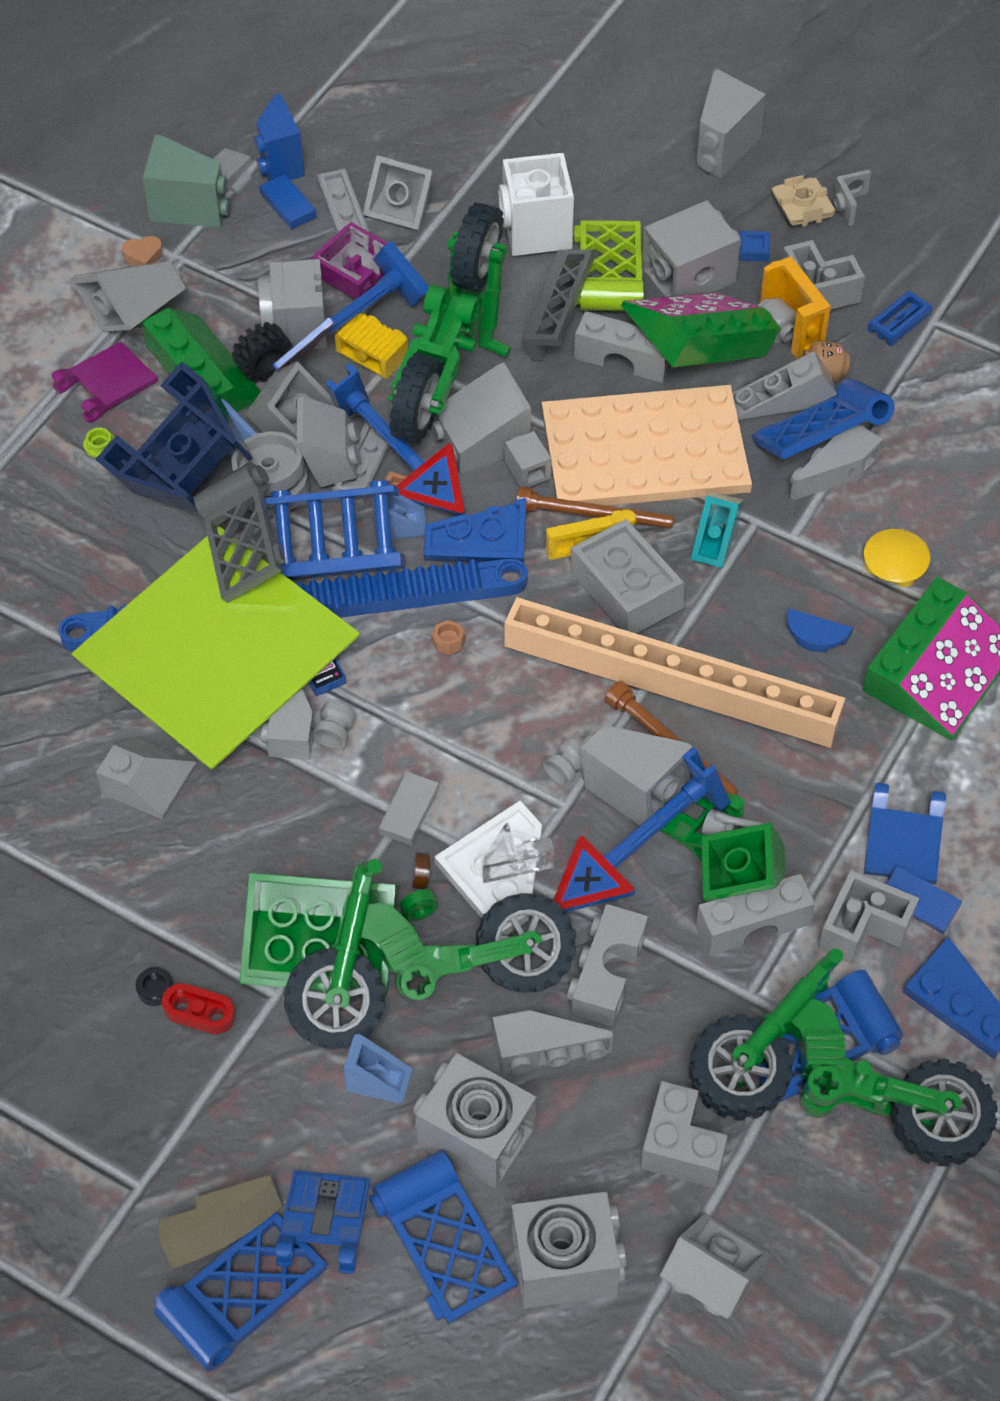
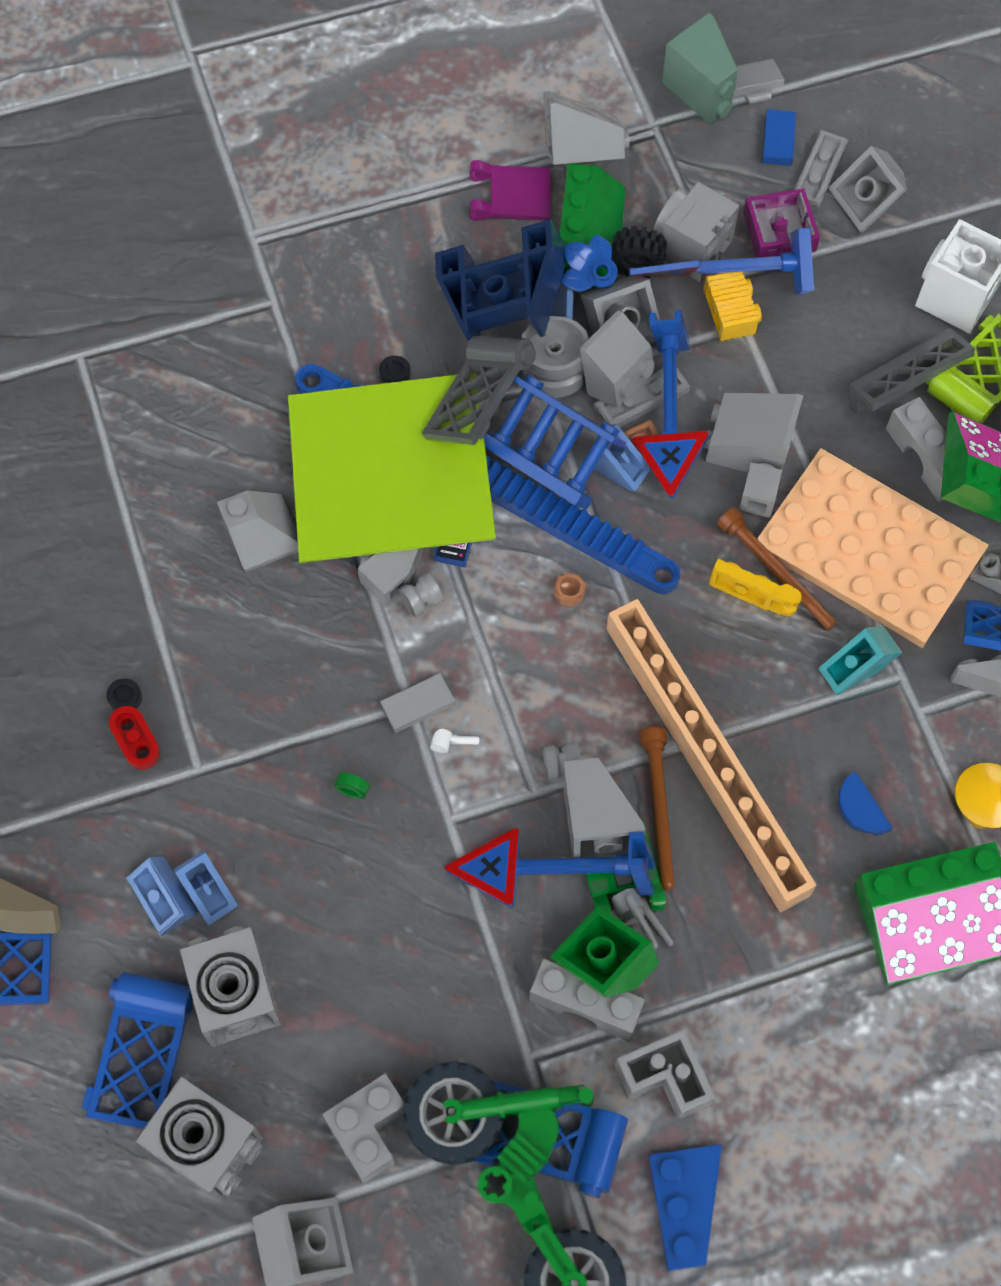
camera: 40 degrees right, 10 degrees up
lime plate [83,427,114,458] -> none
nougat tile [122,236,163,265] -> none
slope [239,873,400,996] -> none
blue slope [254,94,305,181] -> none
blue flag [275,1170,370,1274] -> none
piece [284,859,576,1049] -> none
piece [388,202,511,443] -> none
reddish brown tile [412,852,430,889] -> none
blue wing [424,497,526,563] -> none
white plate [434,800,542,936] -> none
clear slope [481,823,554,884] -> none
light grey slope [492,1010,613,1074] -> none
light grey arch [567,904,649,1027] -> none
light grey piece [571,519,684,633] -> none
blue flag [864,783,946,884] -> none
blue tile [887,866,962,935] -> none
none -> medium blue slope [126,857,197,935]
none -> black tile [379,355,411,383]
none -> white hand [430,729,479,753]
none -> blue plate [560,234,618,292]

